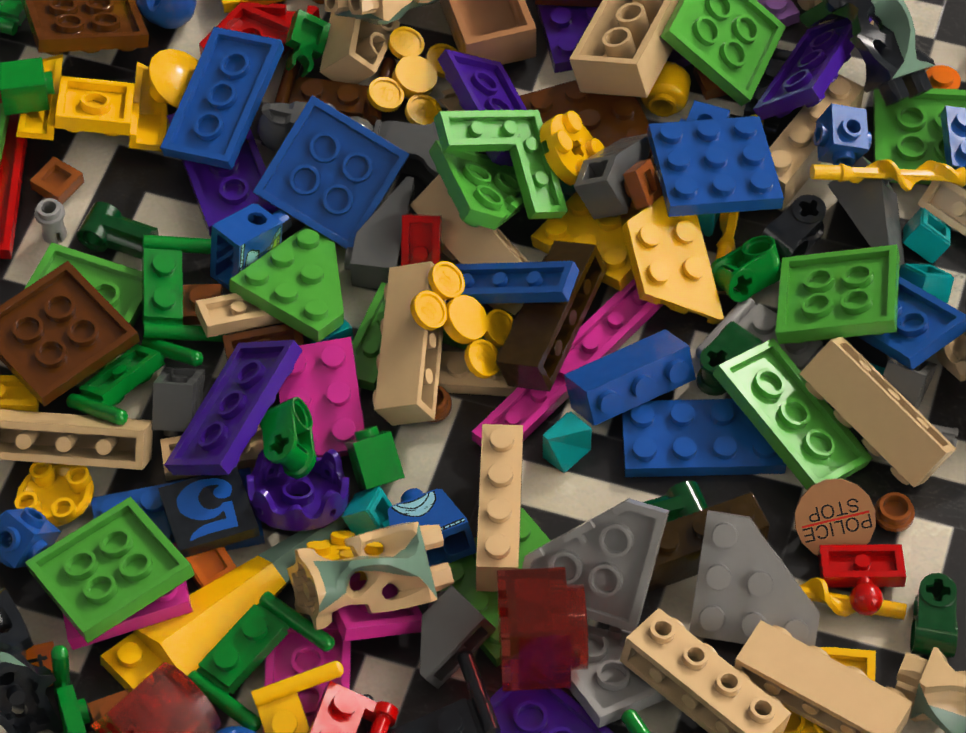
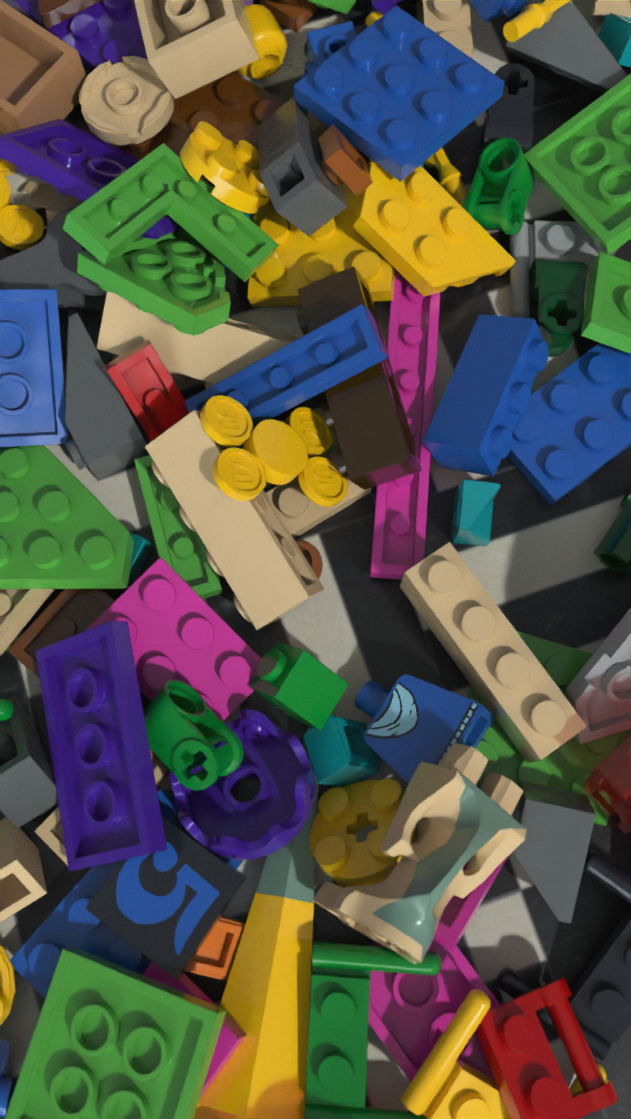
camera: 35 degrees left, 20 degrees up
none -> tan tile [79,56,174,146]

